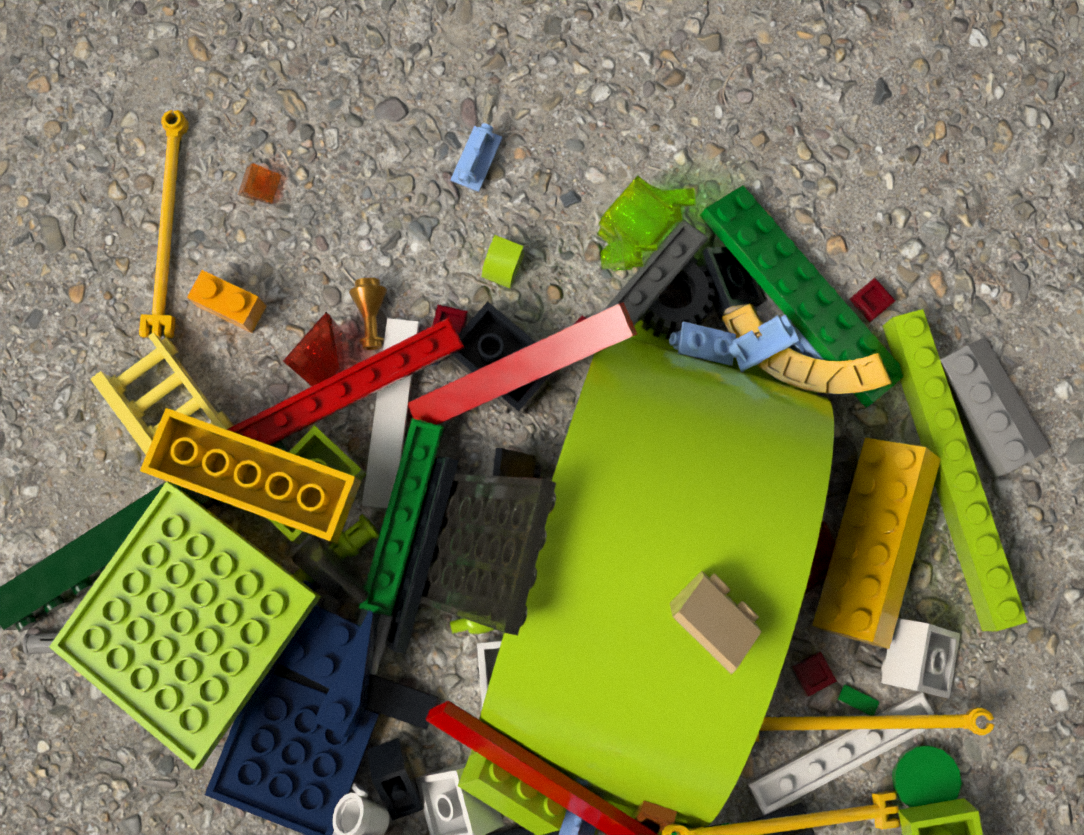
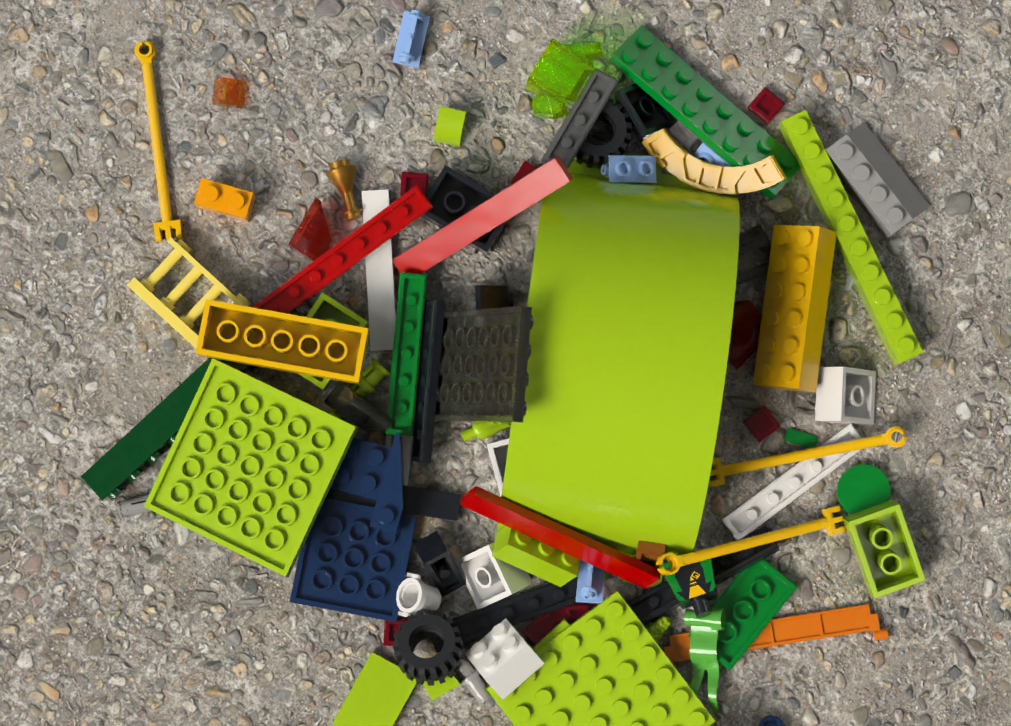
camera: 15 degrees left, 5 degrees up
tan slope [670,571,761,674] -> none
light blue hinge [728,315,800,372] -> none

